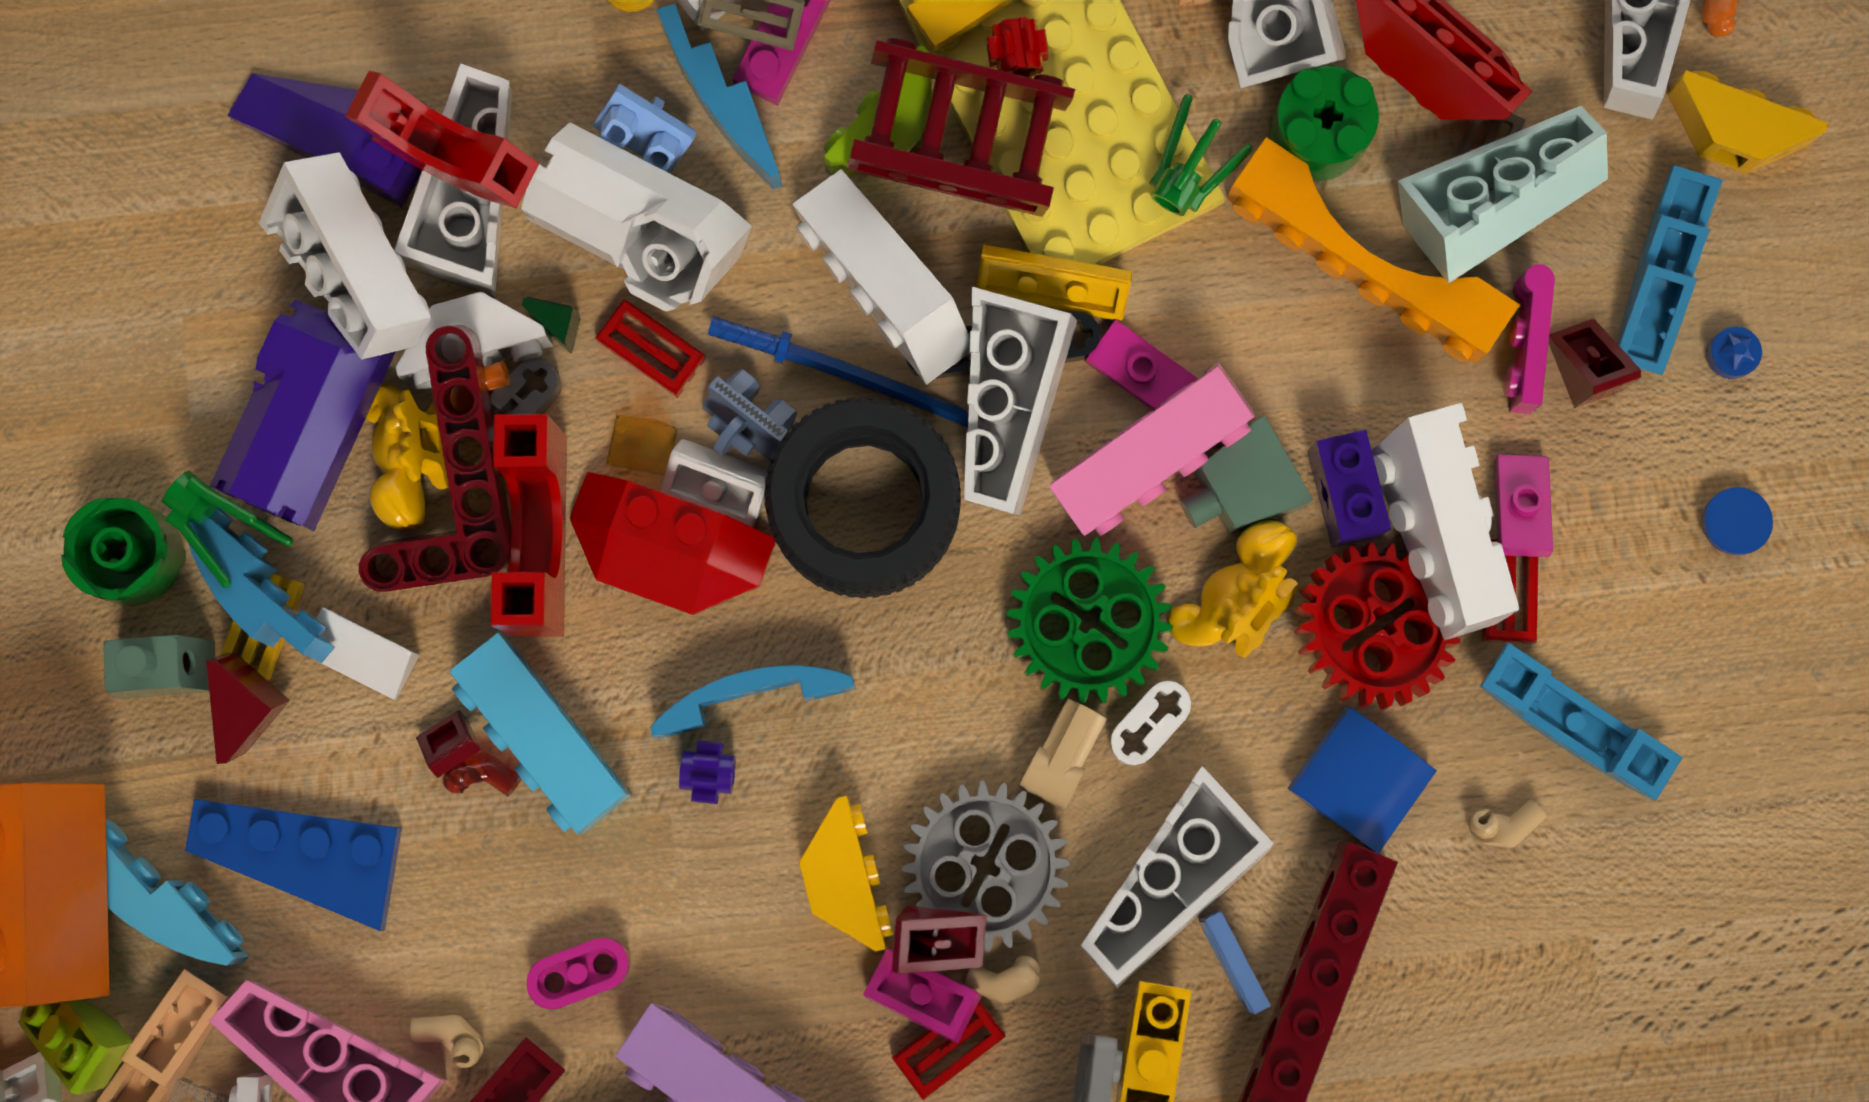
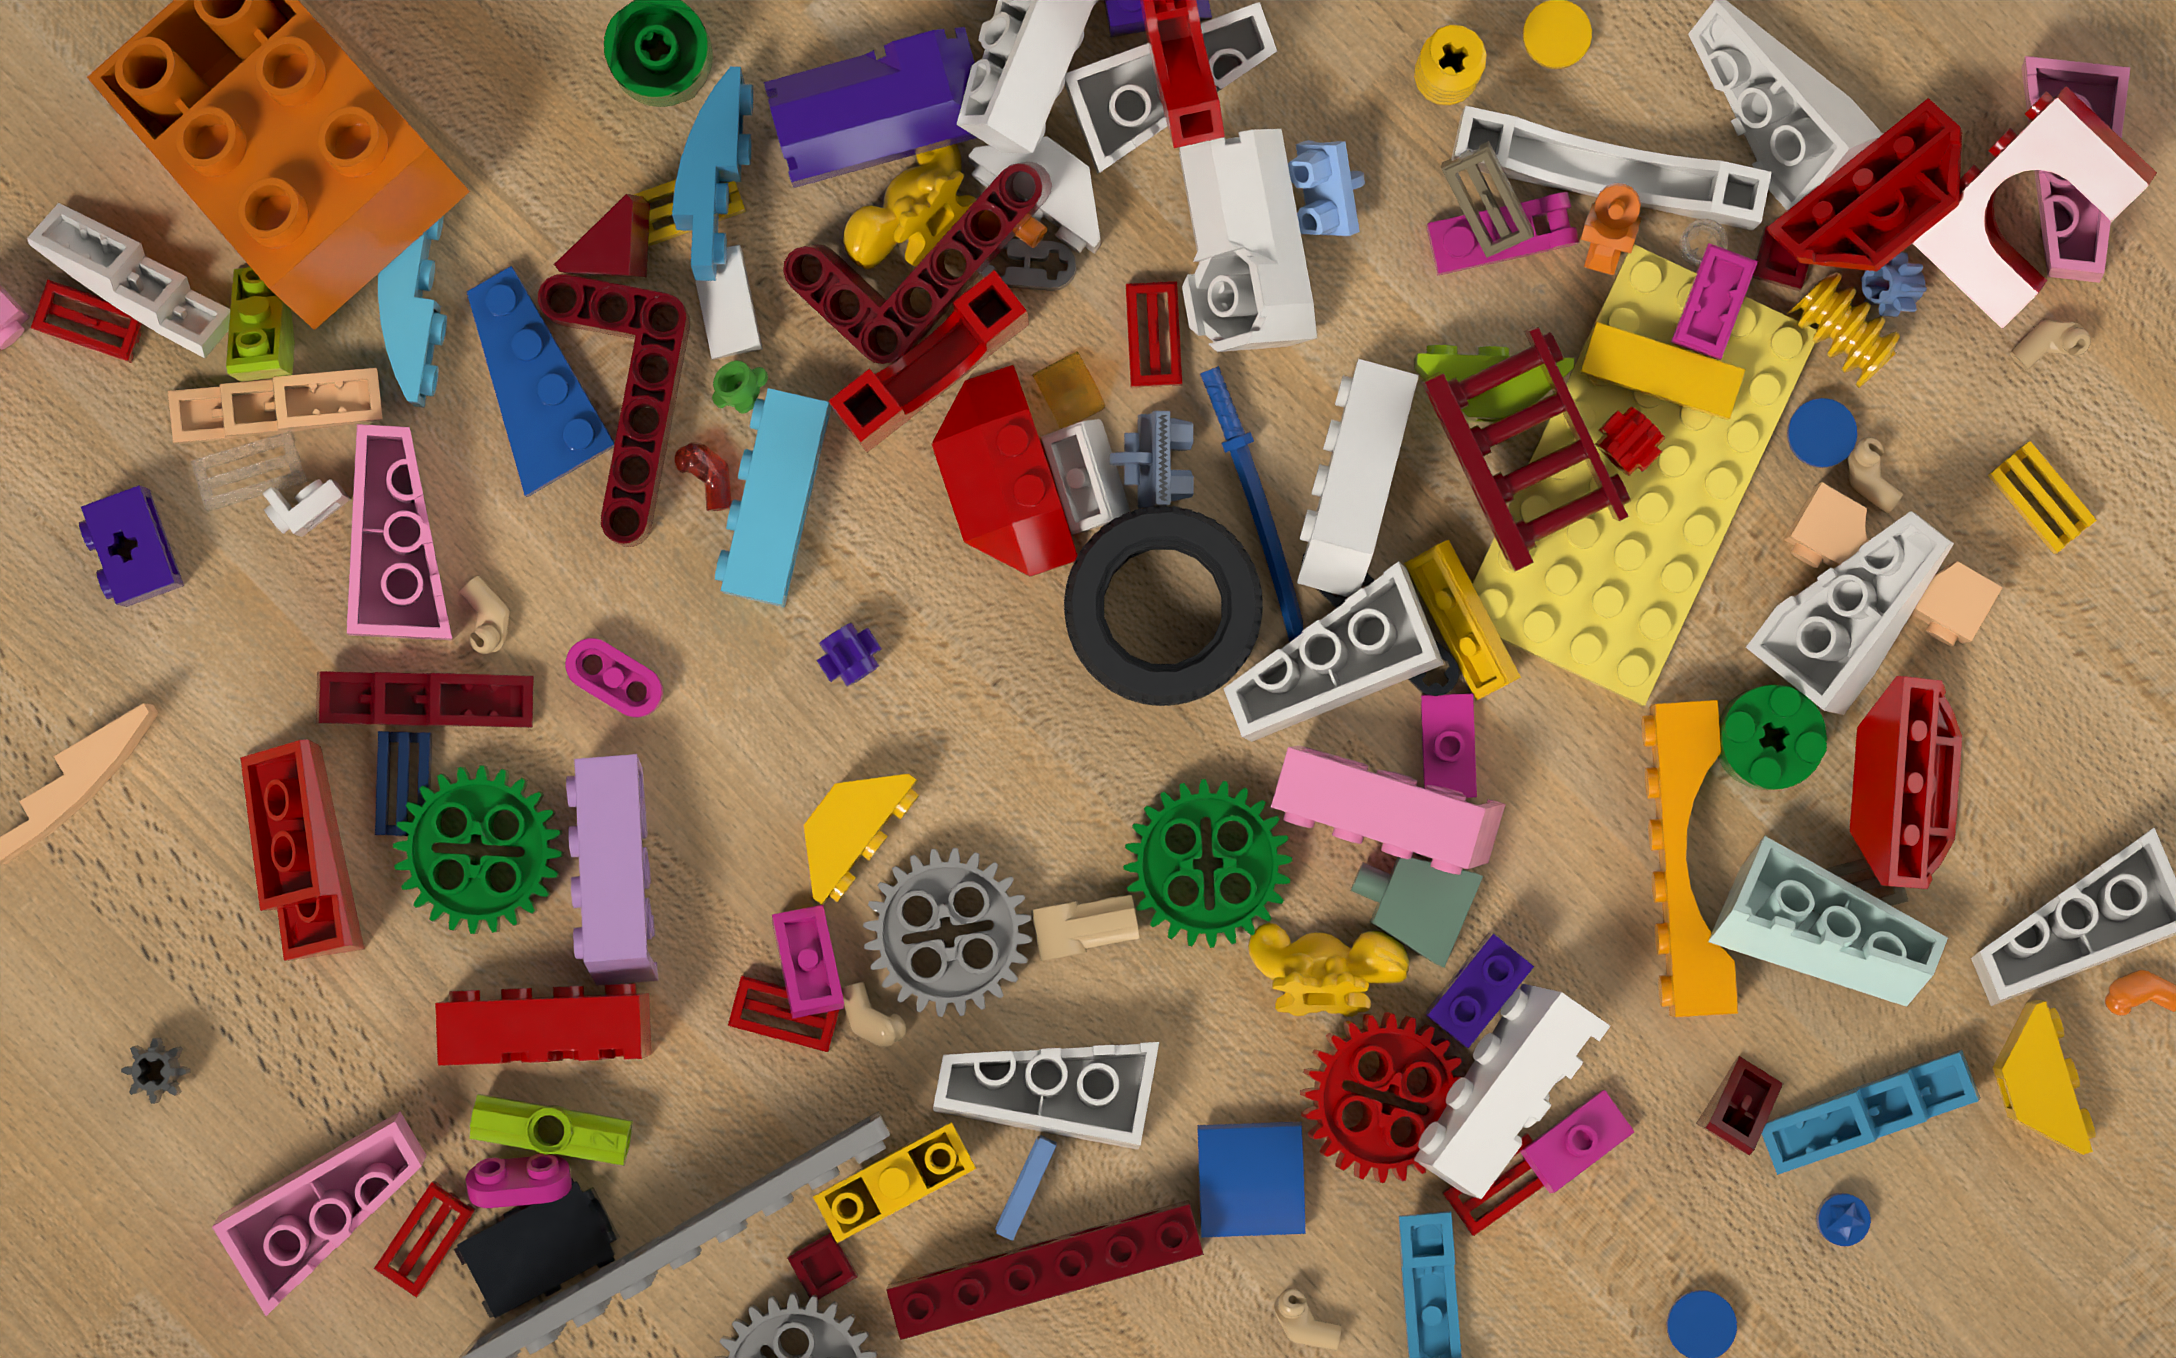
camera: 55 degrees right, 5 degrees up
sand green torso [104,635,216,699] -> none
green plant [162,471,293,588] -> none
dark red tile [416,710,481,778] -> none
dark green slope [522,297,580,353] -> none
dark azure slope [650,665,856,740] -> none
dark azure slope [656,3,782,190] -> none
dark red slope [892,906,987,974] -> none
white beam [1109,681,1191,766] -> none
green plant [1149,94,1253,216] -> none
dark pink plate [1504,264,1555,414] -> none
none -> dark red beam [538,274,690,547]
none -> bright green plate [712,361,768,414]

